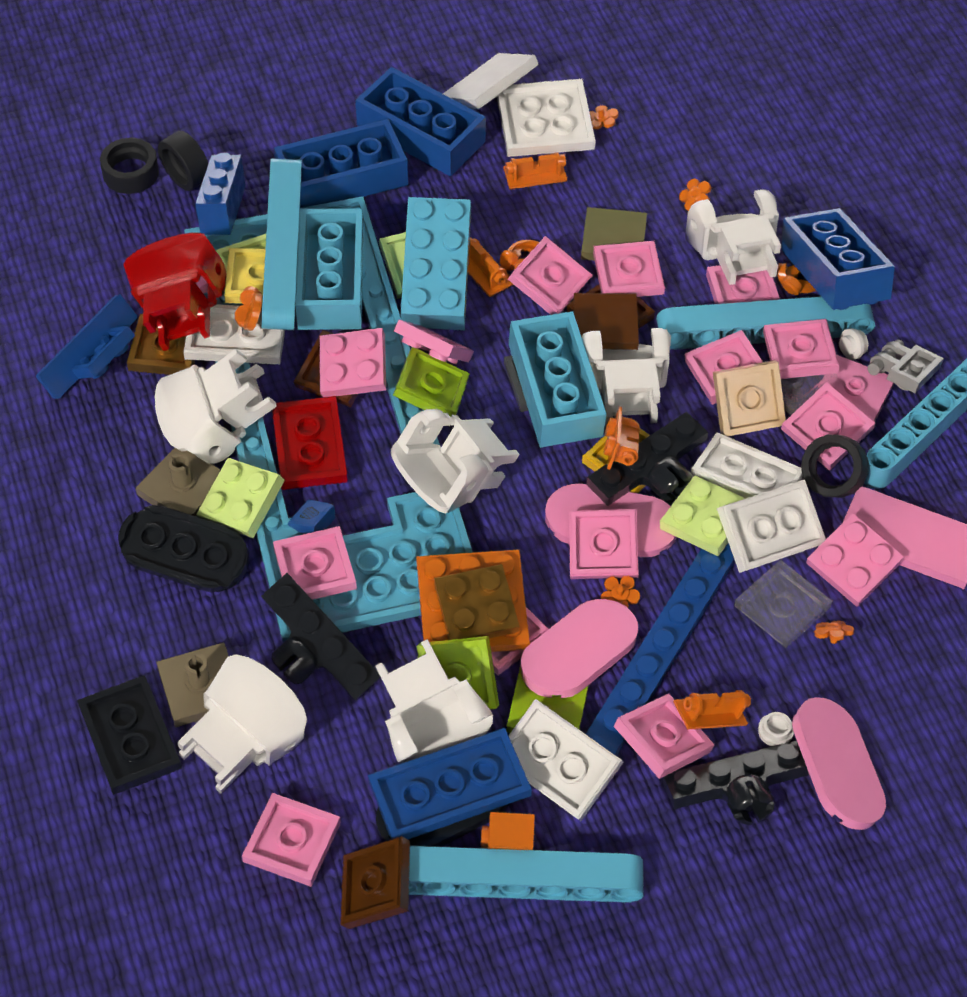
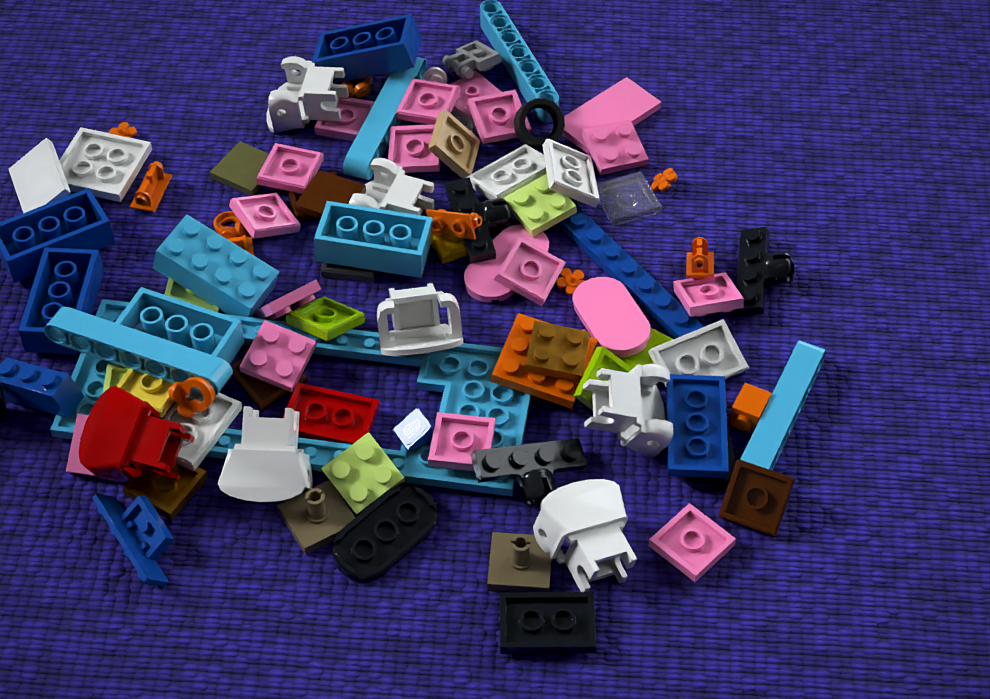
camera: 65 degrees left, 5 degrees down
orange plant [679,178,711,211] -> none
white plate [758,712,794,747] -> none
bright pink tile [792,697,886,830] -> none

